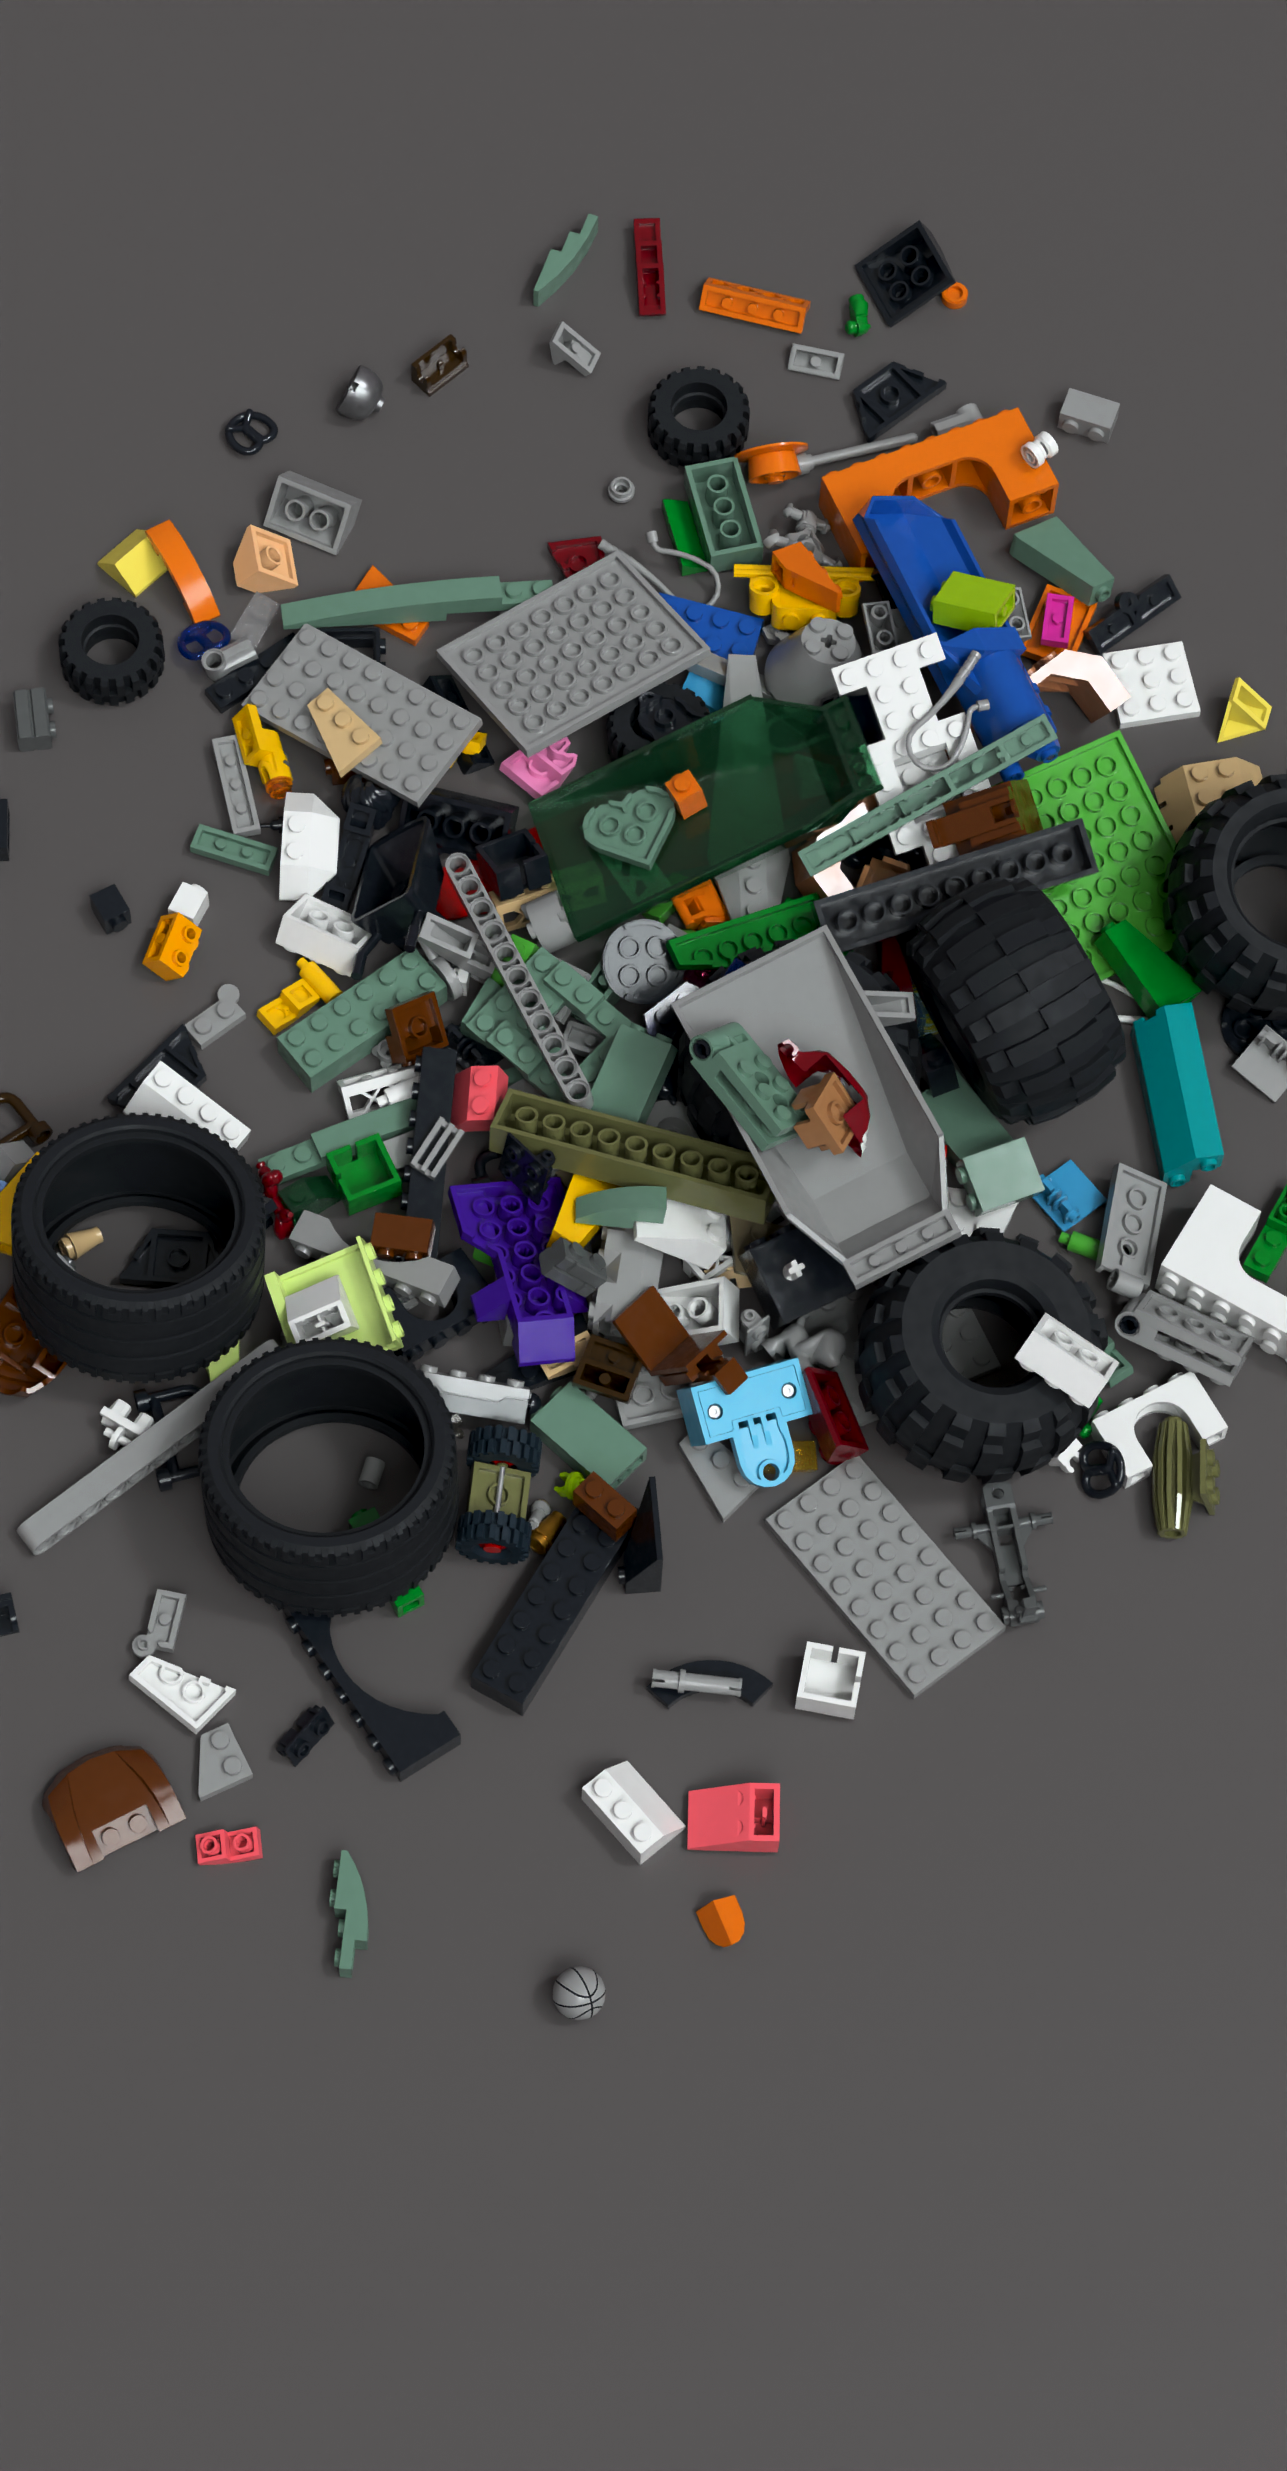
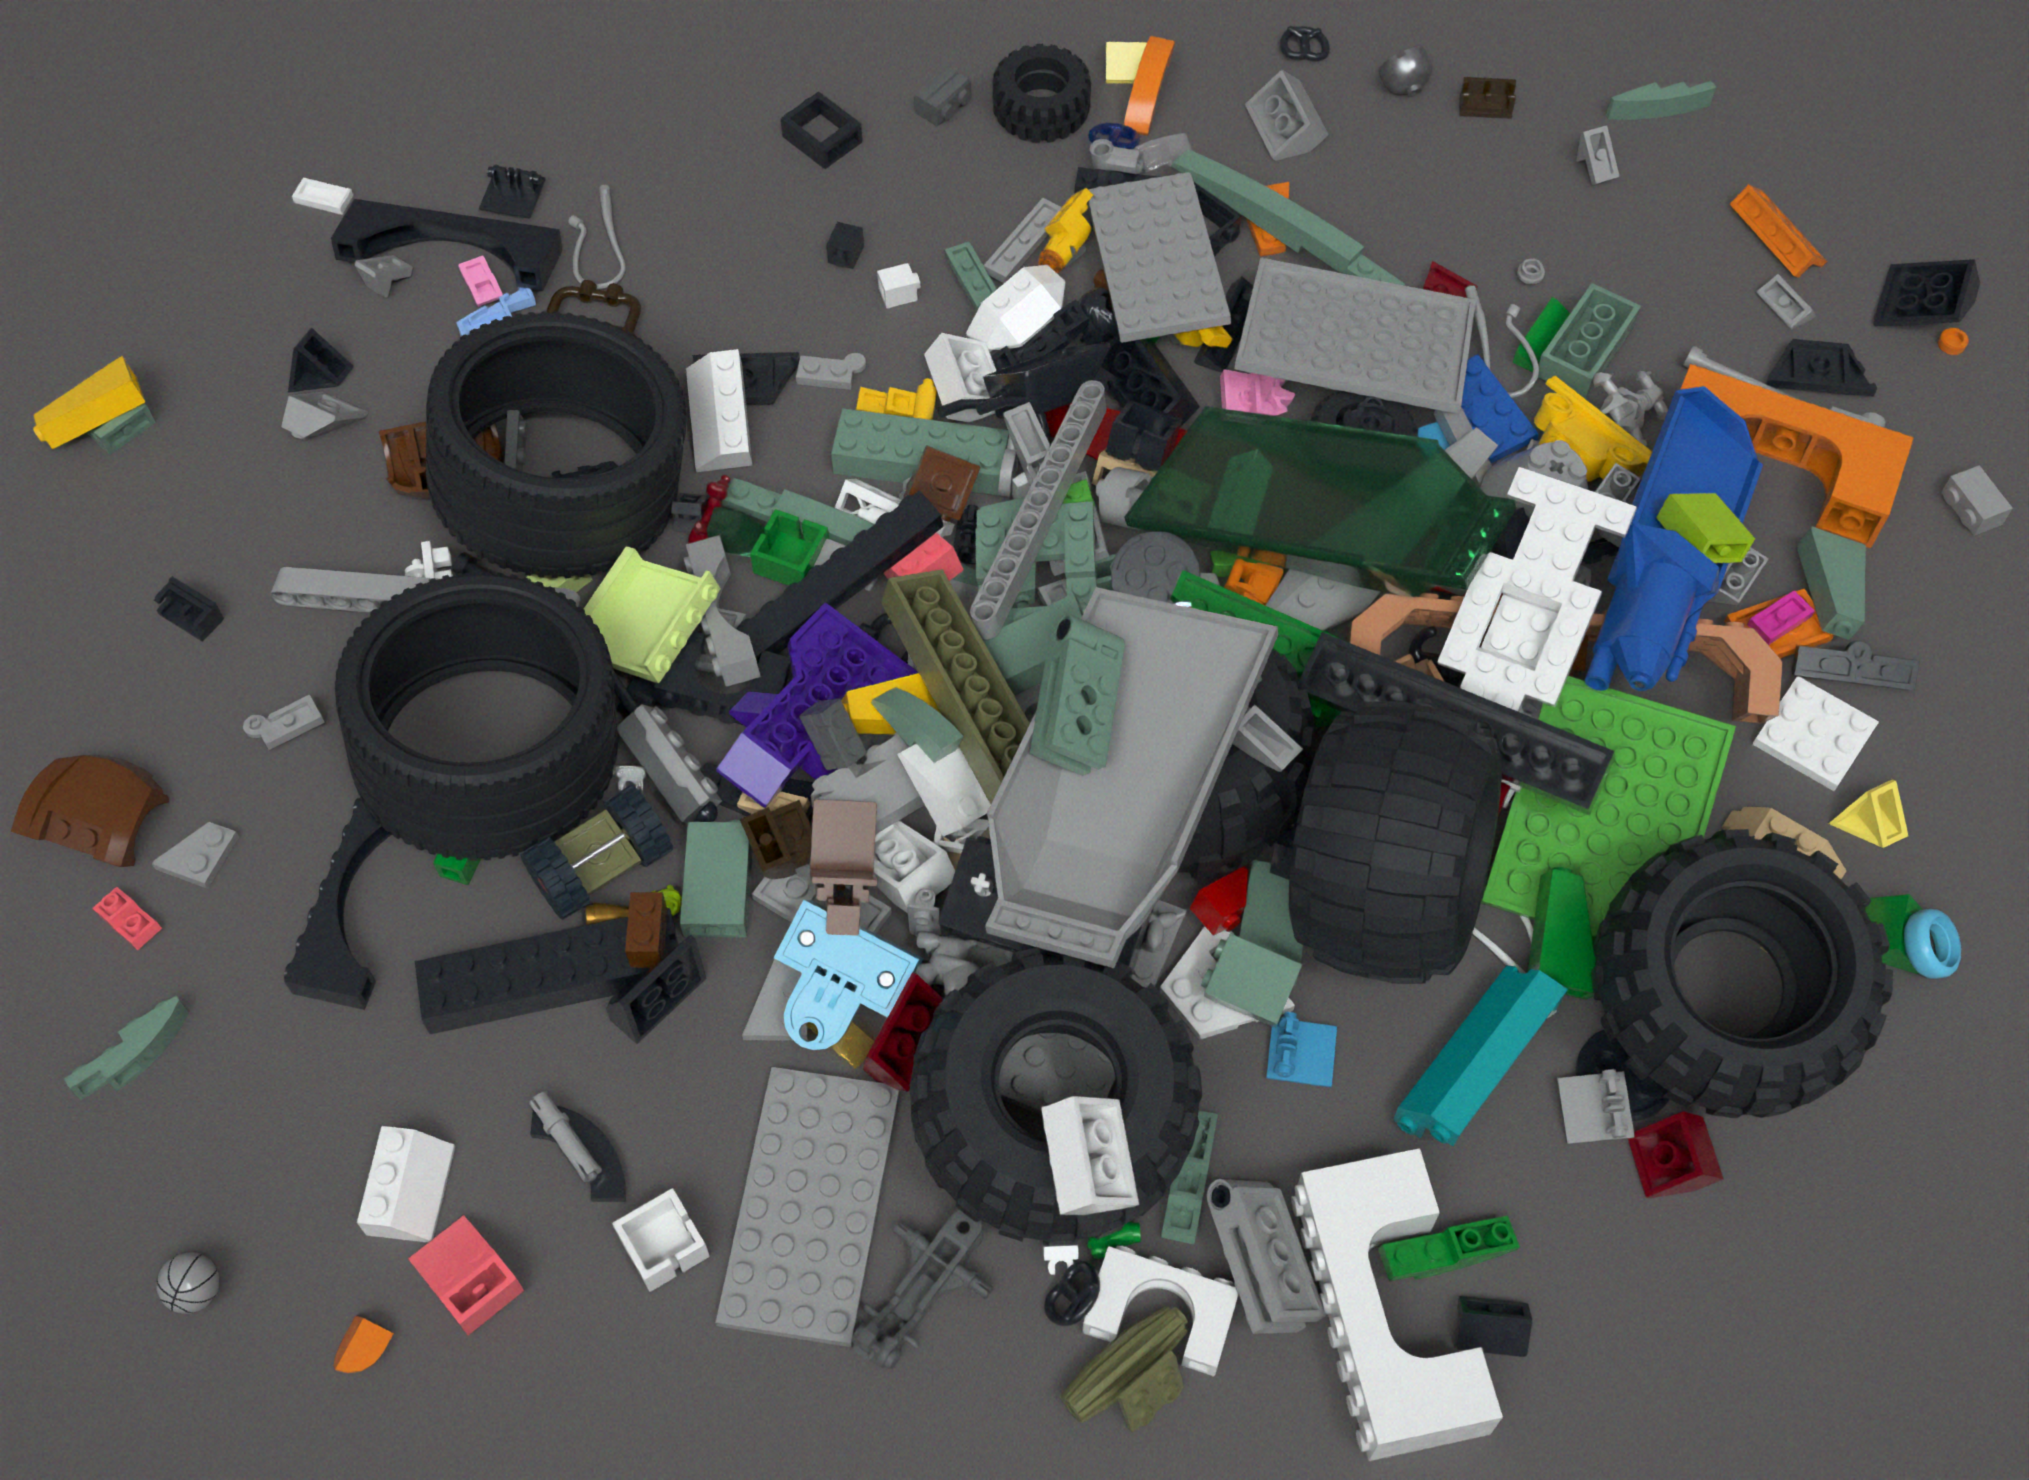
camera: 50 degrees right, 5 degrees down
tan cone [58,1226,103,1260] -> none
white wing [129,1655,236,1734] -> none
light orange brick [142,912,202,981] -> none
light nougat slope [233,525,298,593] -> none
black hinge [276,1705,335,1767] -> none
white slope [285,1275,360,1343] -> none
tan wing [307,688,383,778] -> none
reddish brown brick [370,1212,436,1261] -> none
light grey tile [409,1116,465,1181] -> none
black hinge [498,1133,556,1205] -> none
light grey piece [528,1499,551,1530] -> none
sand green plate [582,786,676,871] -> none
dark red slope [633,218,666,316] -> none
black tyre [647,366,750,469] -> none
orange brick [664,769,708,820] -> none
orange piece [734,442,809,485] -> none
orange slope [771,542,843,613] -> none
dark red animal [778,1039,870,1157] -> none
medium nougat panel [791,1072,856,1155] -> none
sand green slope [797,713,1058,877] -> none
green arm [845,294,871,337] -> none
light grey piece [906,650,990,772] -> none
reddish brown piece [926,779,1043,856] -> none
white wheel [1020,431,1059,469] -> none
bright green cylinder [1058,1231,1100,1261] -> none
light grey hinge [1095,1162,1167,1299] -> none

